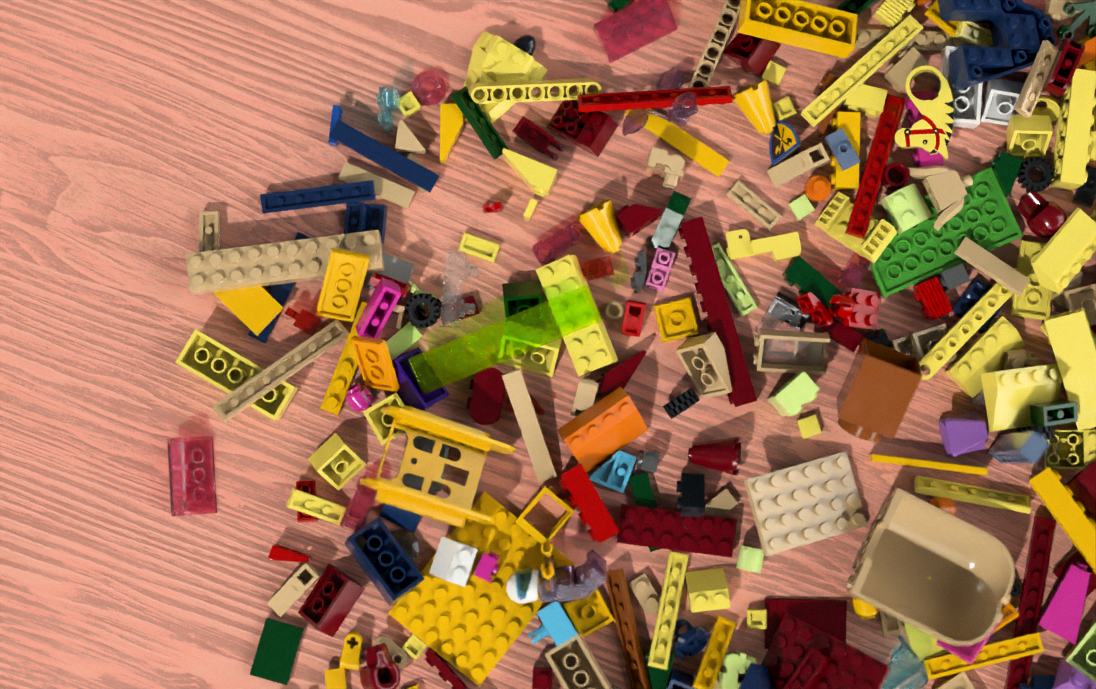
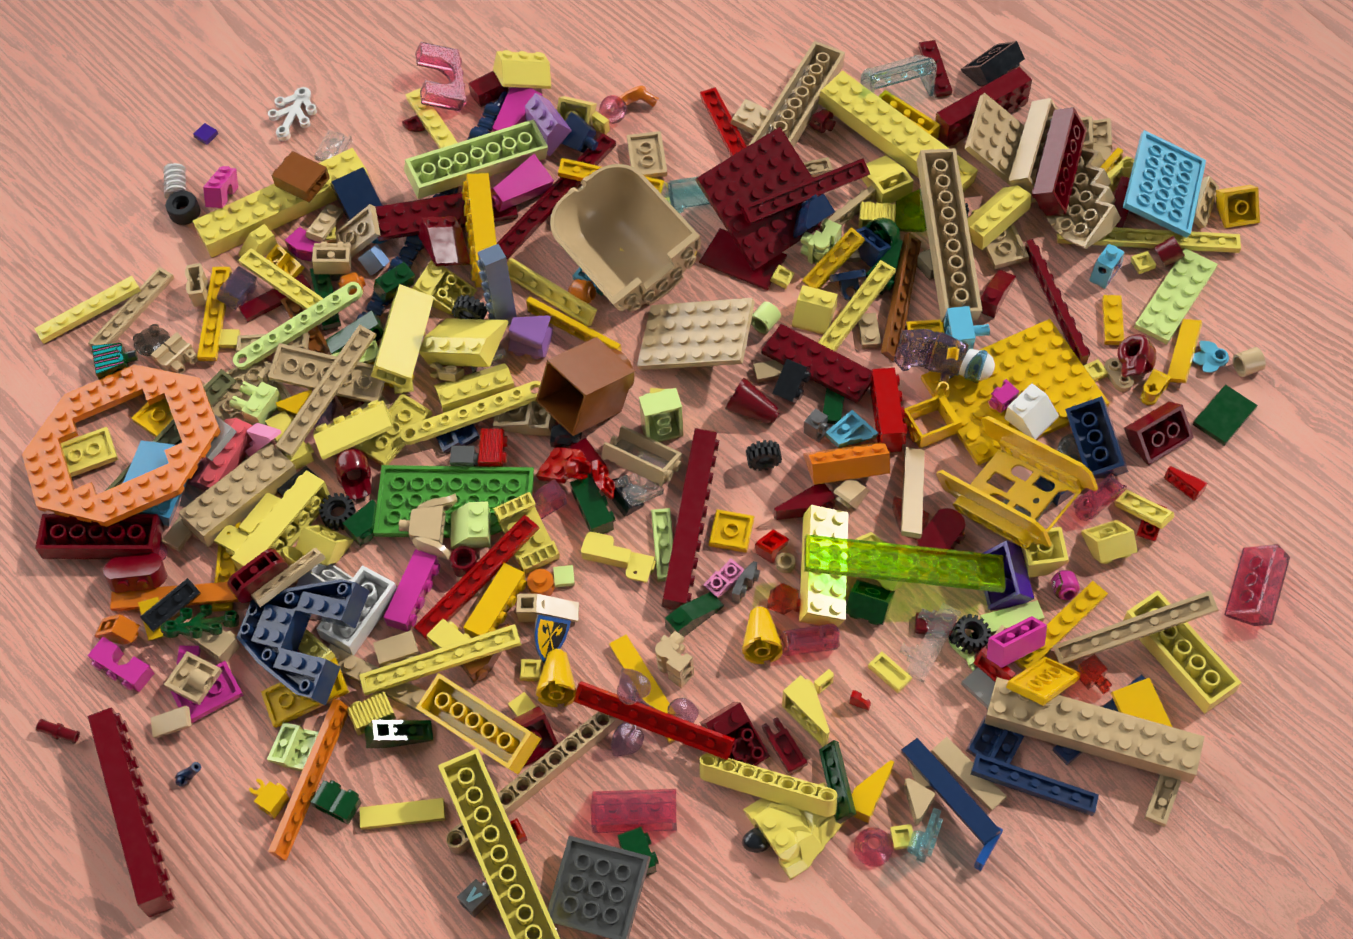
camera: 150 degrees left, 25 degrees down
tan slope [267,562,322,617] -> none
light orange tile [350,336,400,392] -> none
dark red slope [616,204,663,239] -> none
tan slope [675,332,732,399] -> none
tan tile [726,180,782,231] -> none
sand blue plate [825,128,860,172] -> none
light yellow animal [895,66,954,159] -> none
tan tile [954,237,1030,296] -> none
dark green brick [1030,400,1078,427] -> none

